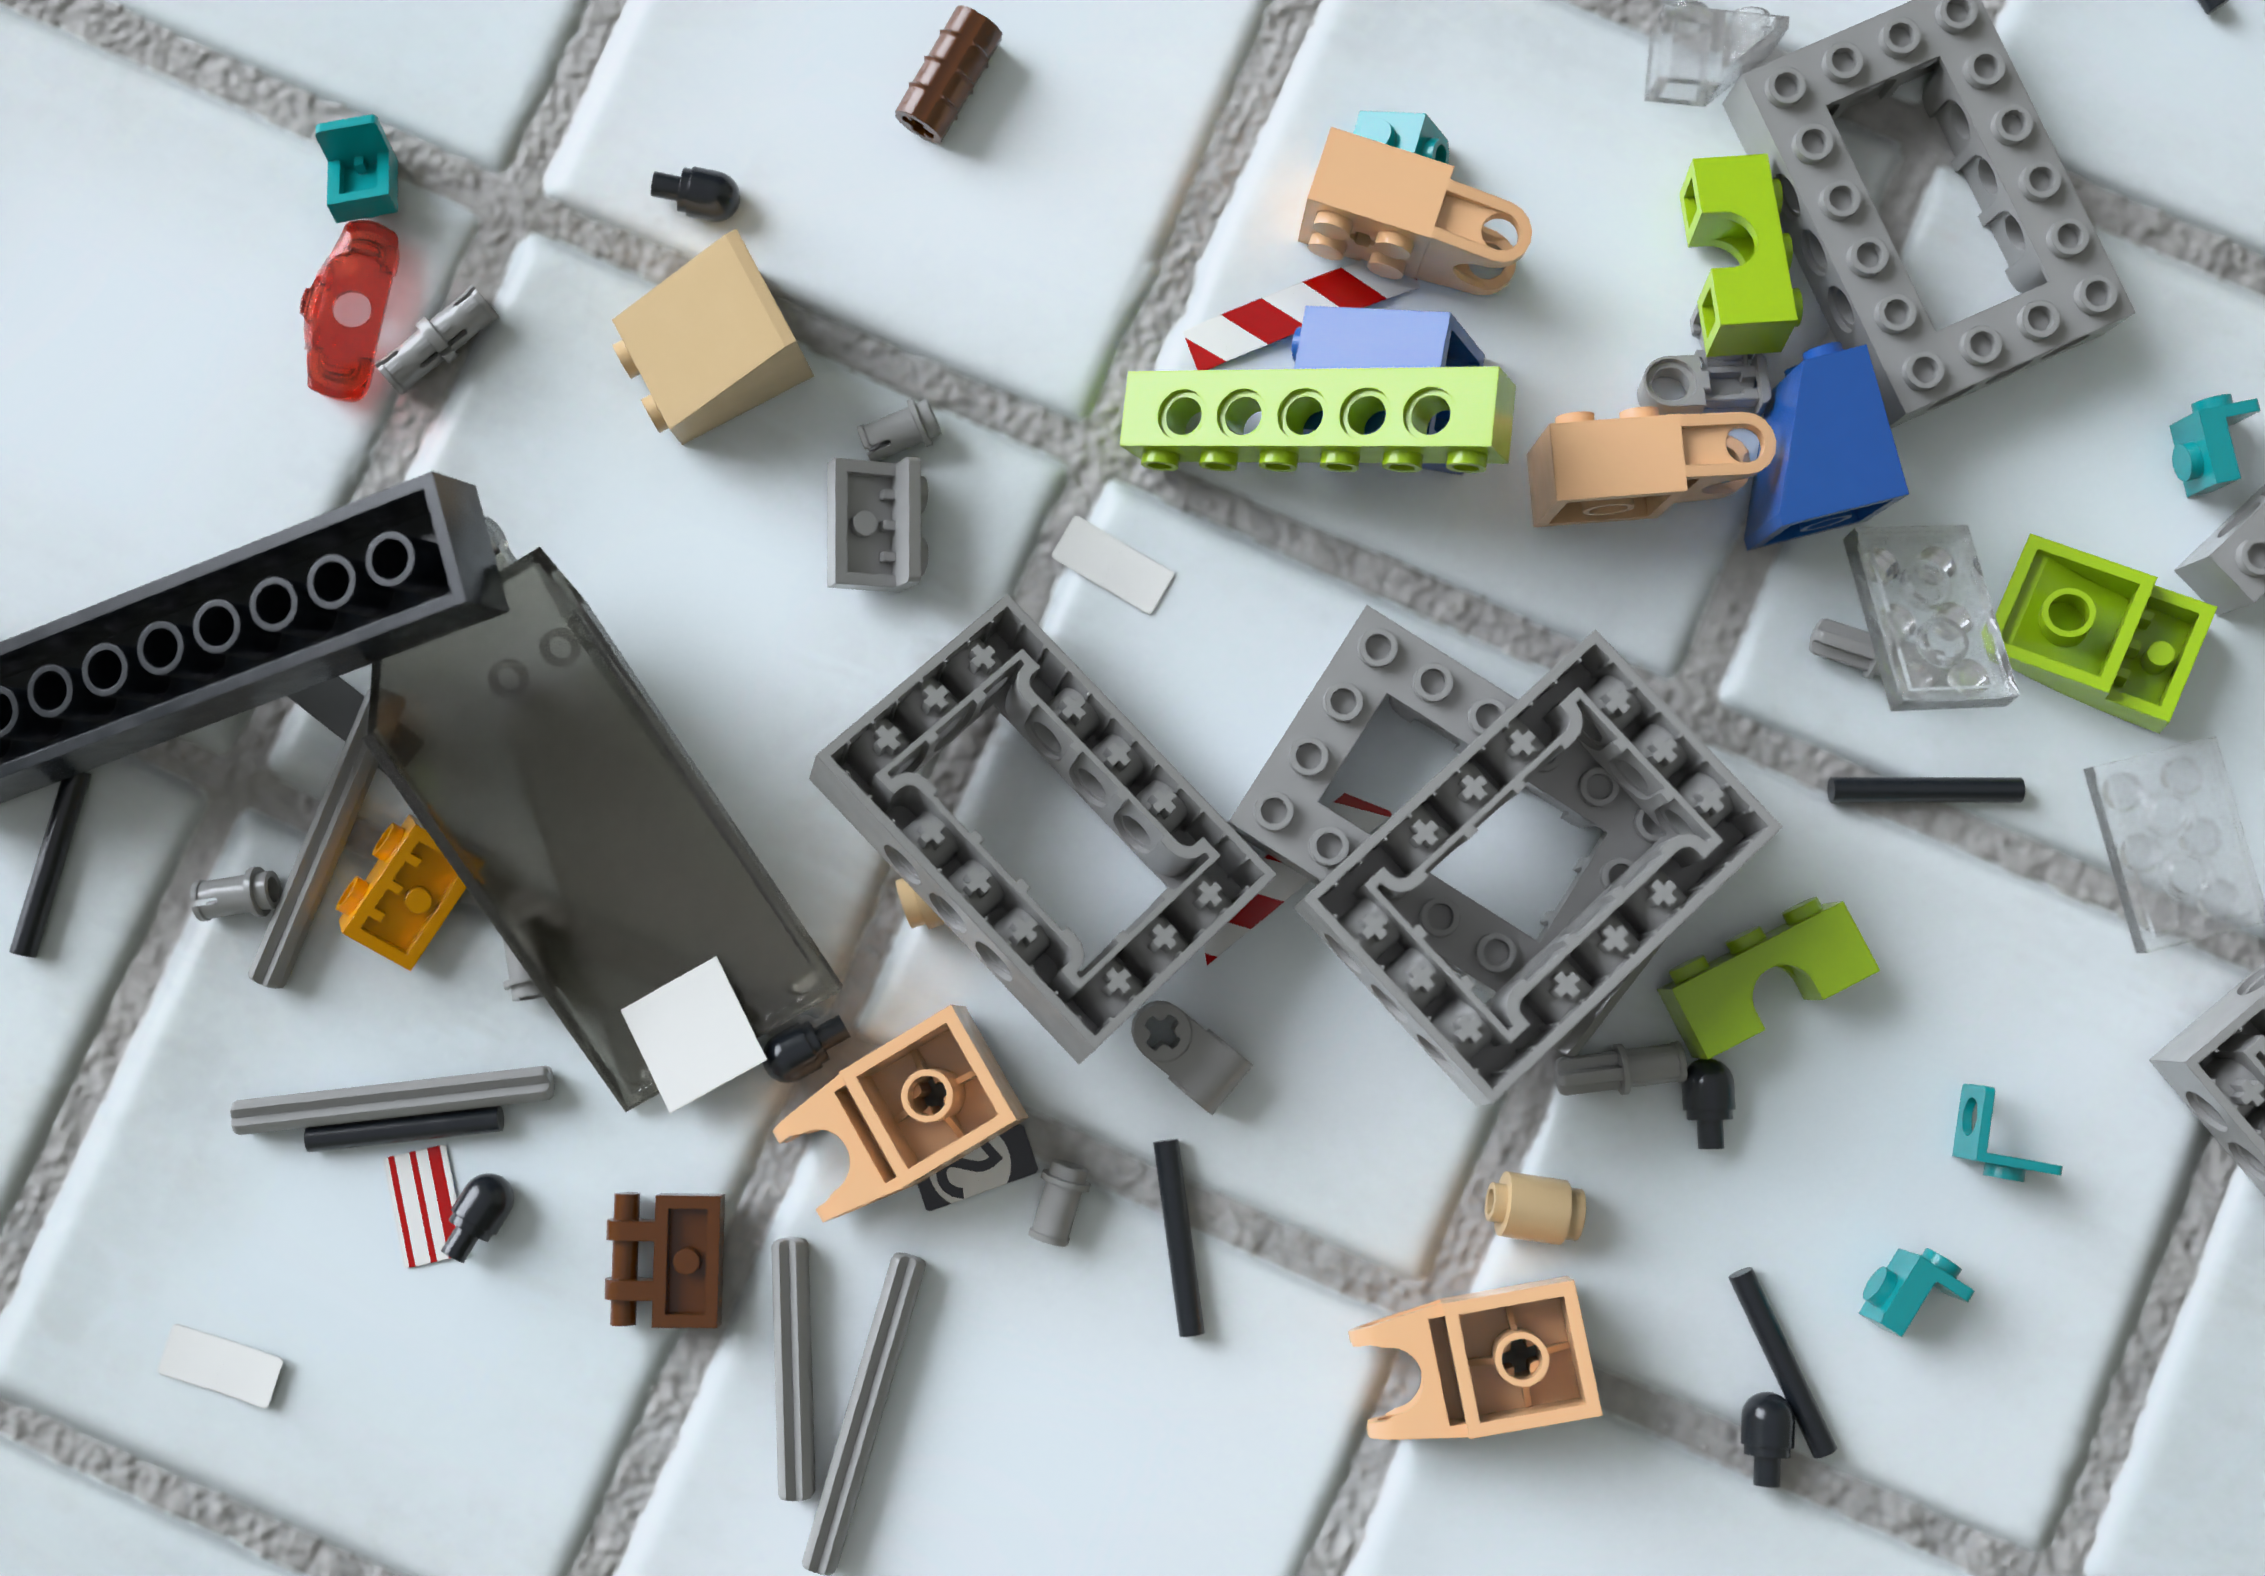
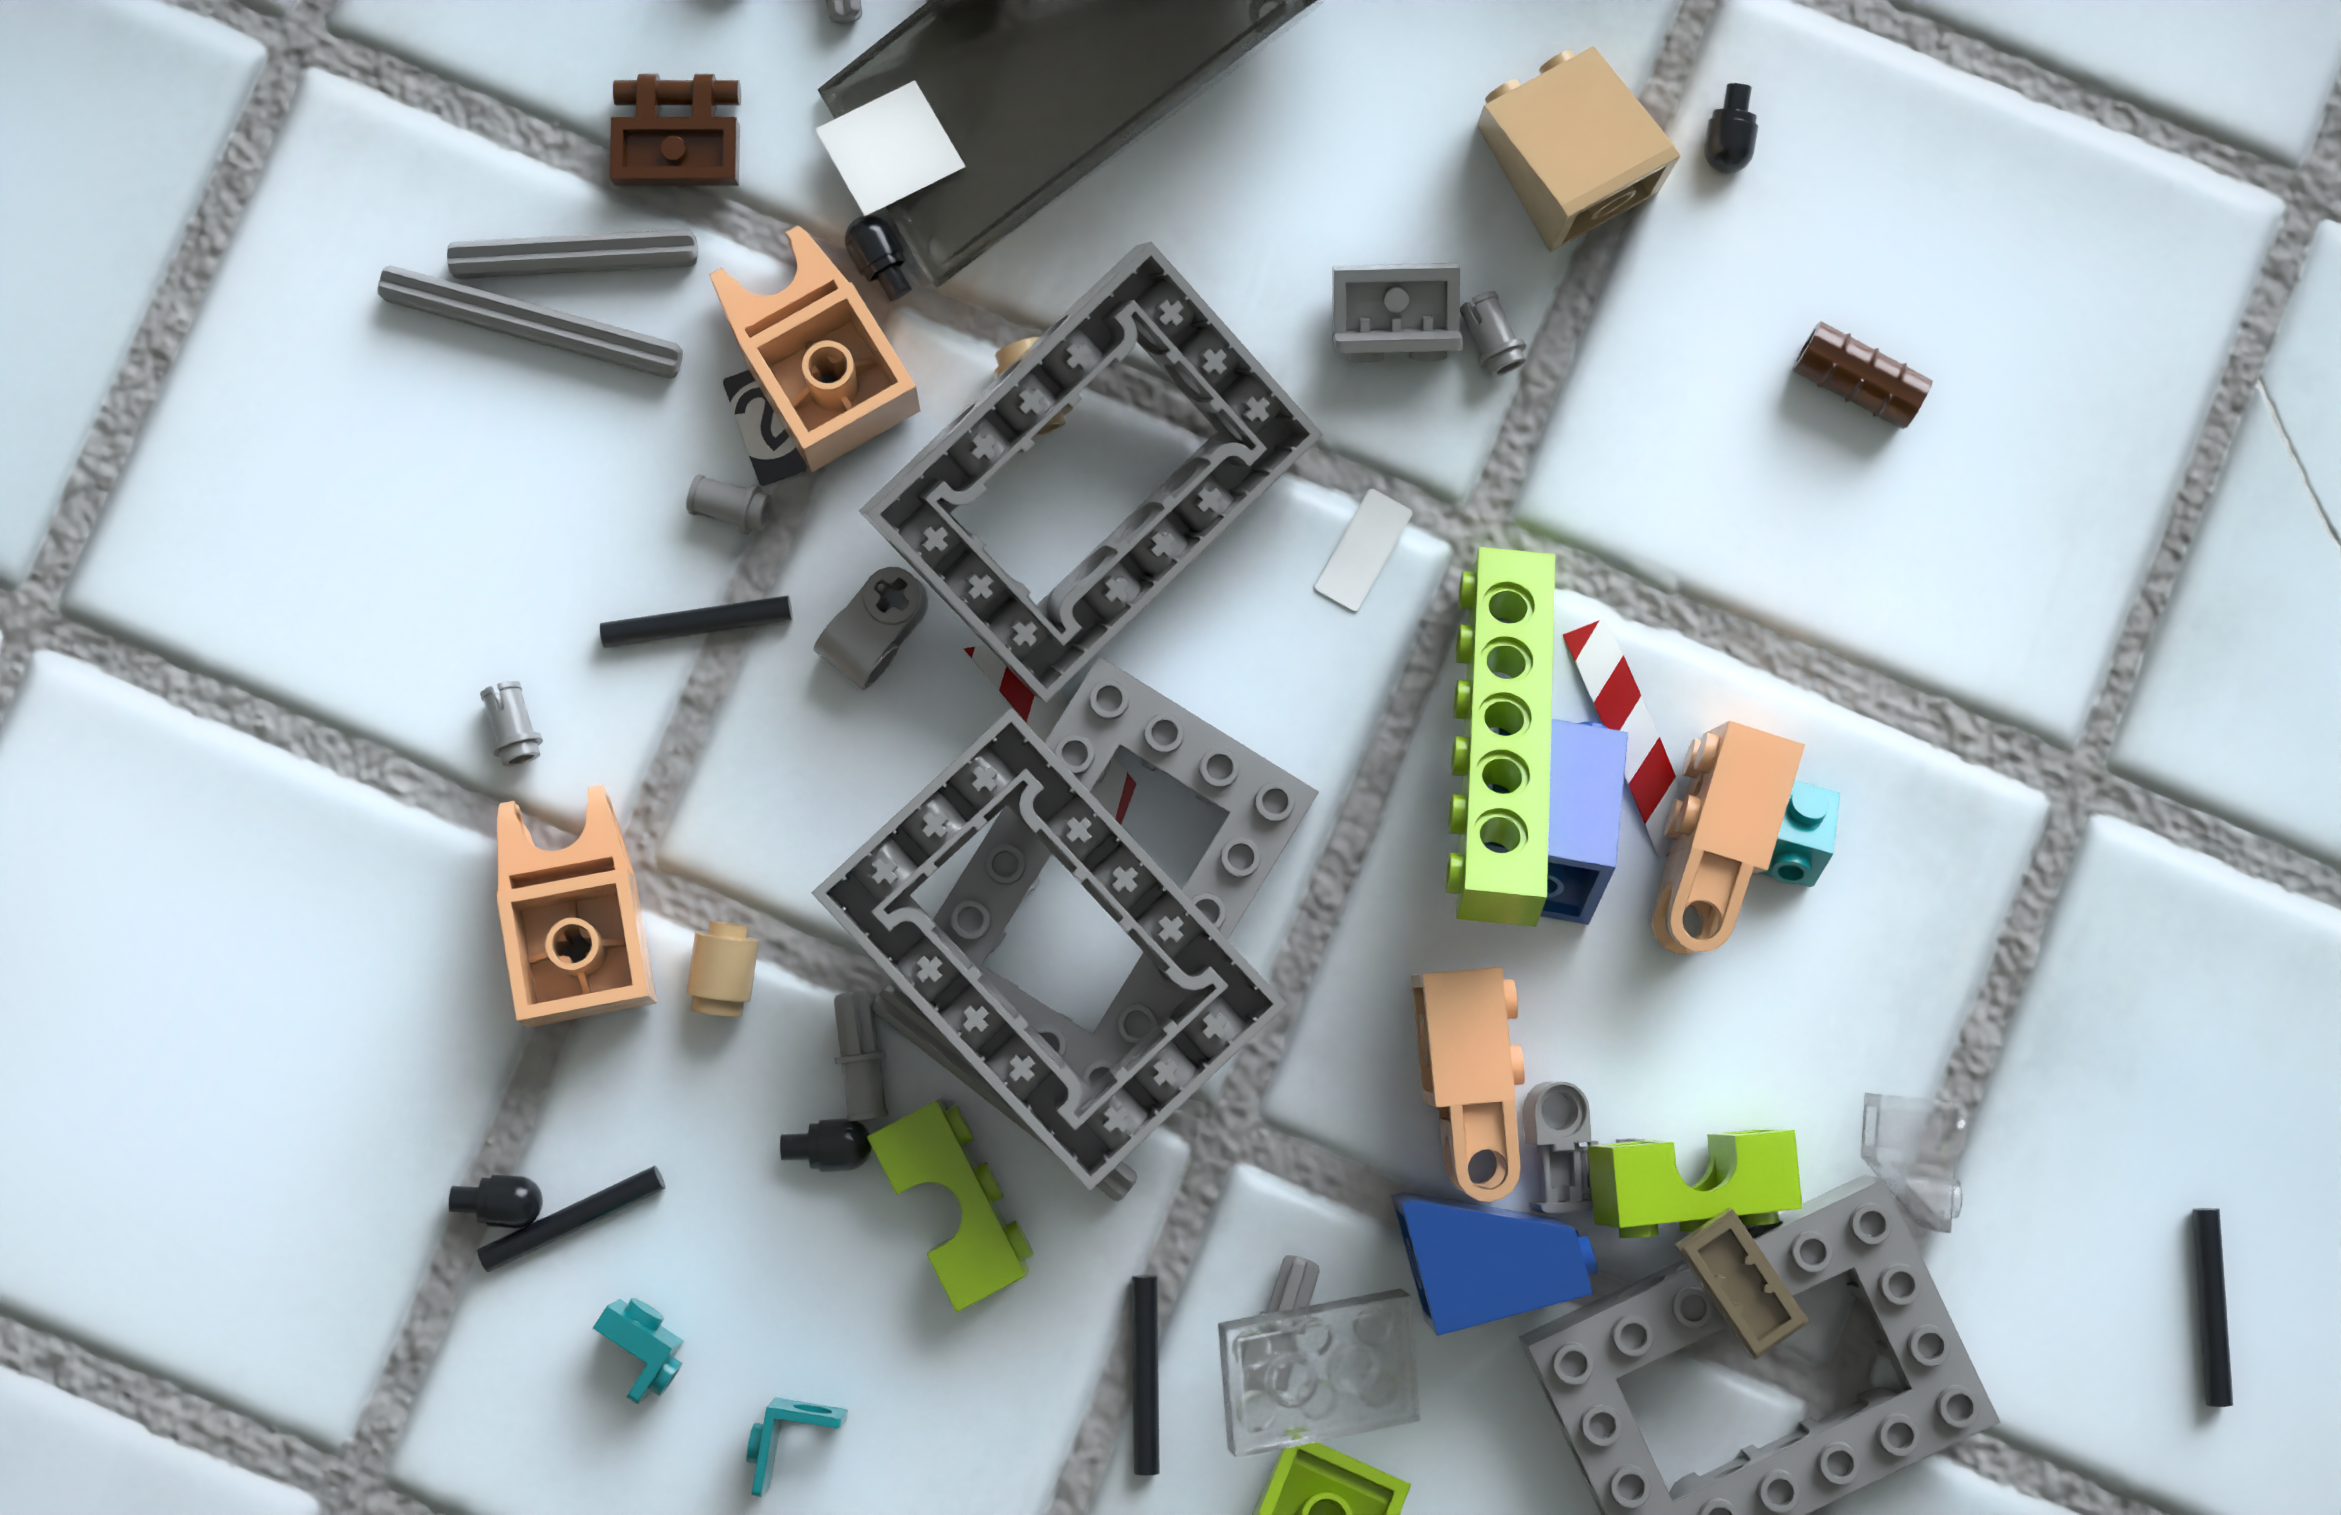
camera: 90 degrees right, 0 degrees up
none -> light grey pin [480,681,543,766]
none -> dark tan plate [1674,1208,1810,1360]

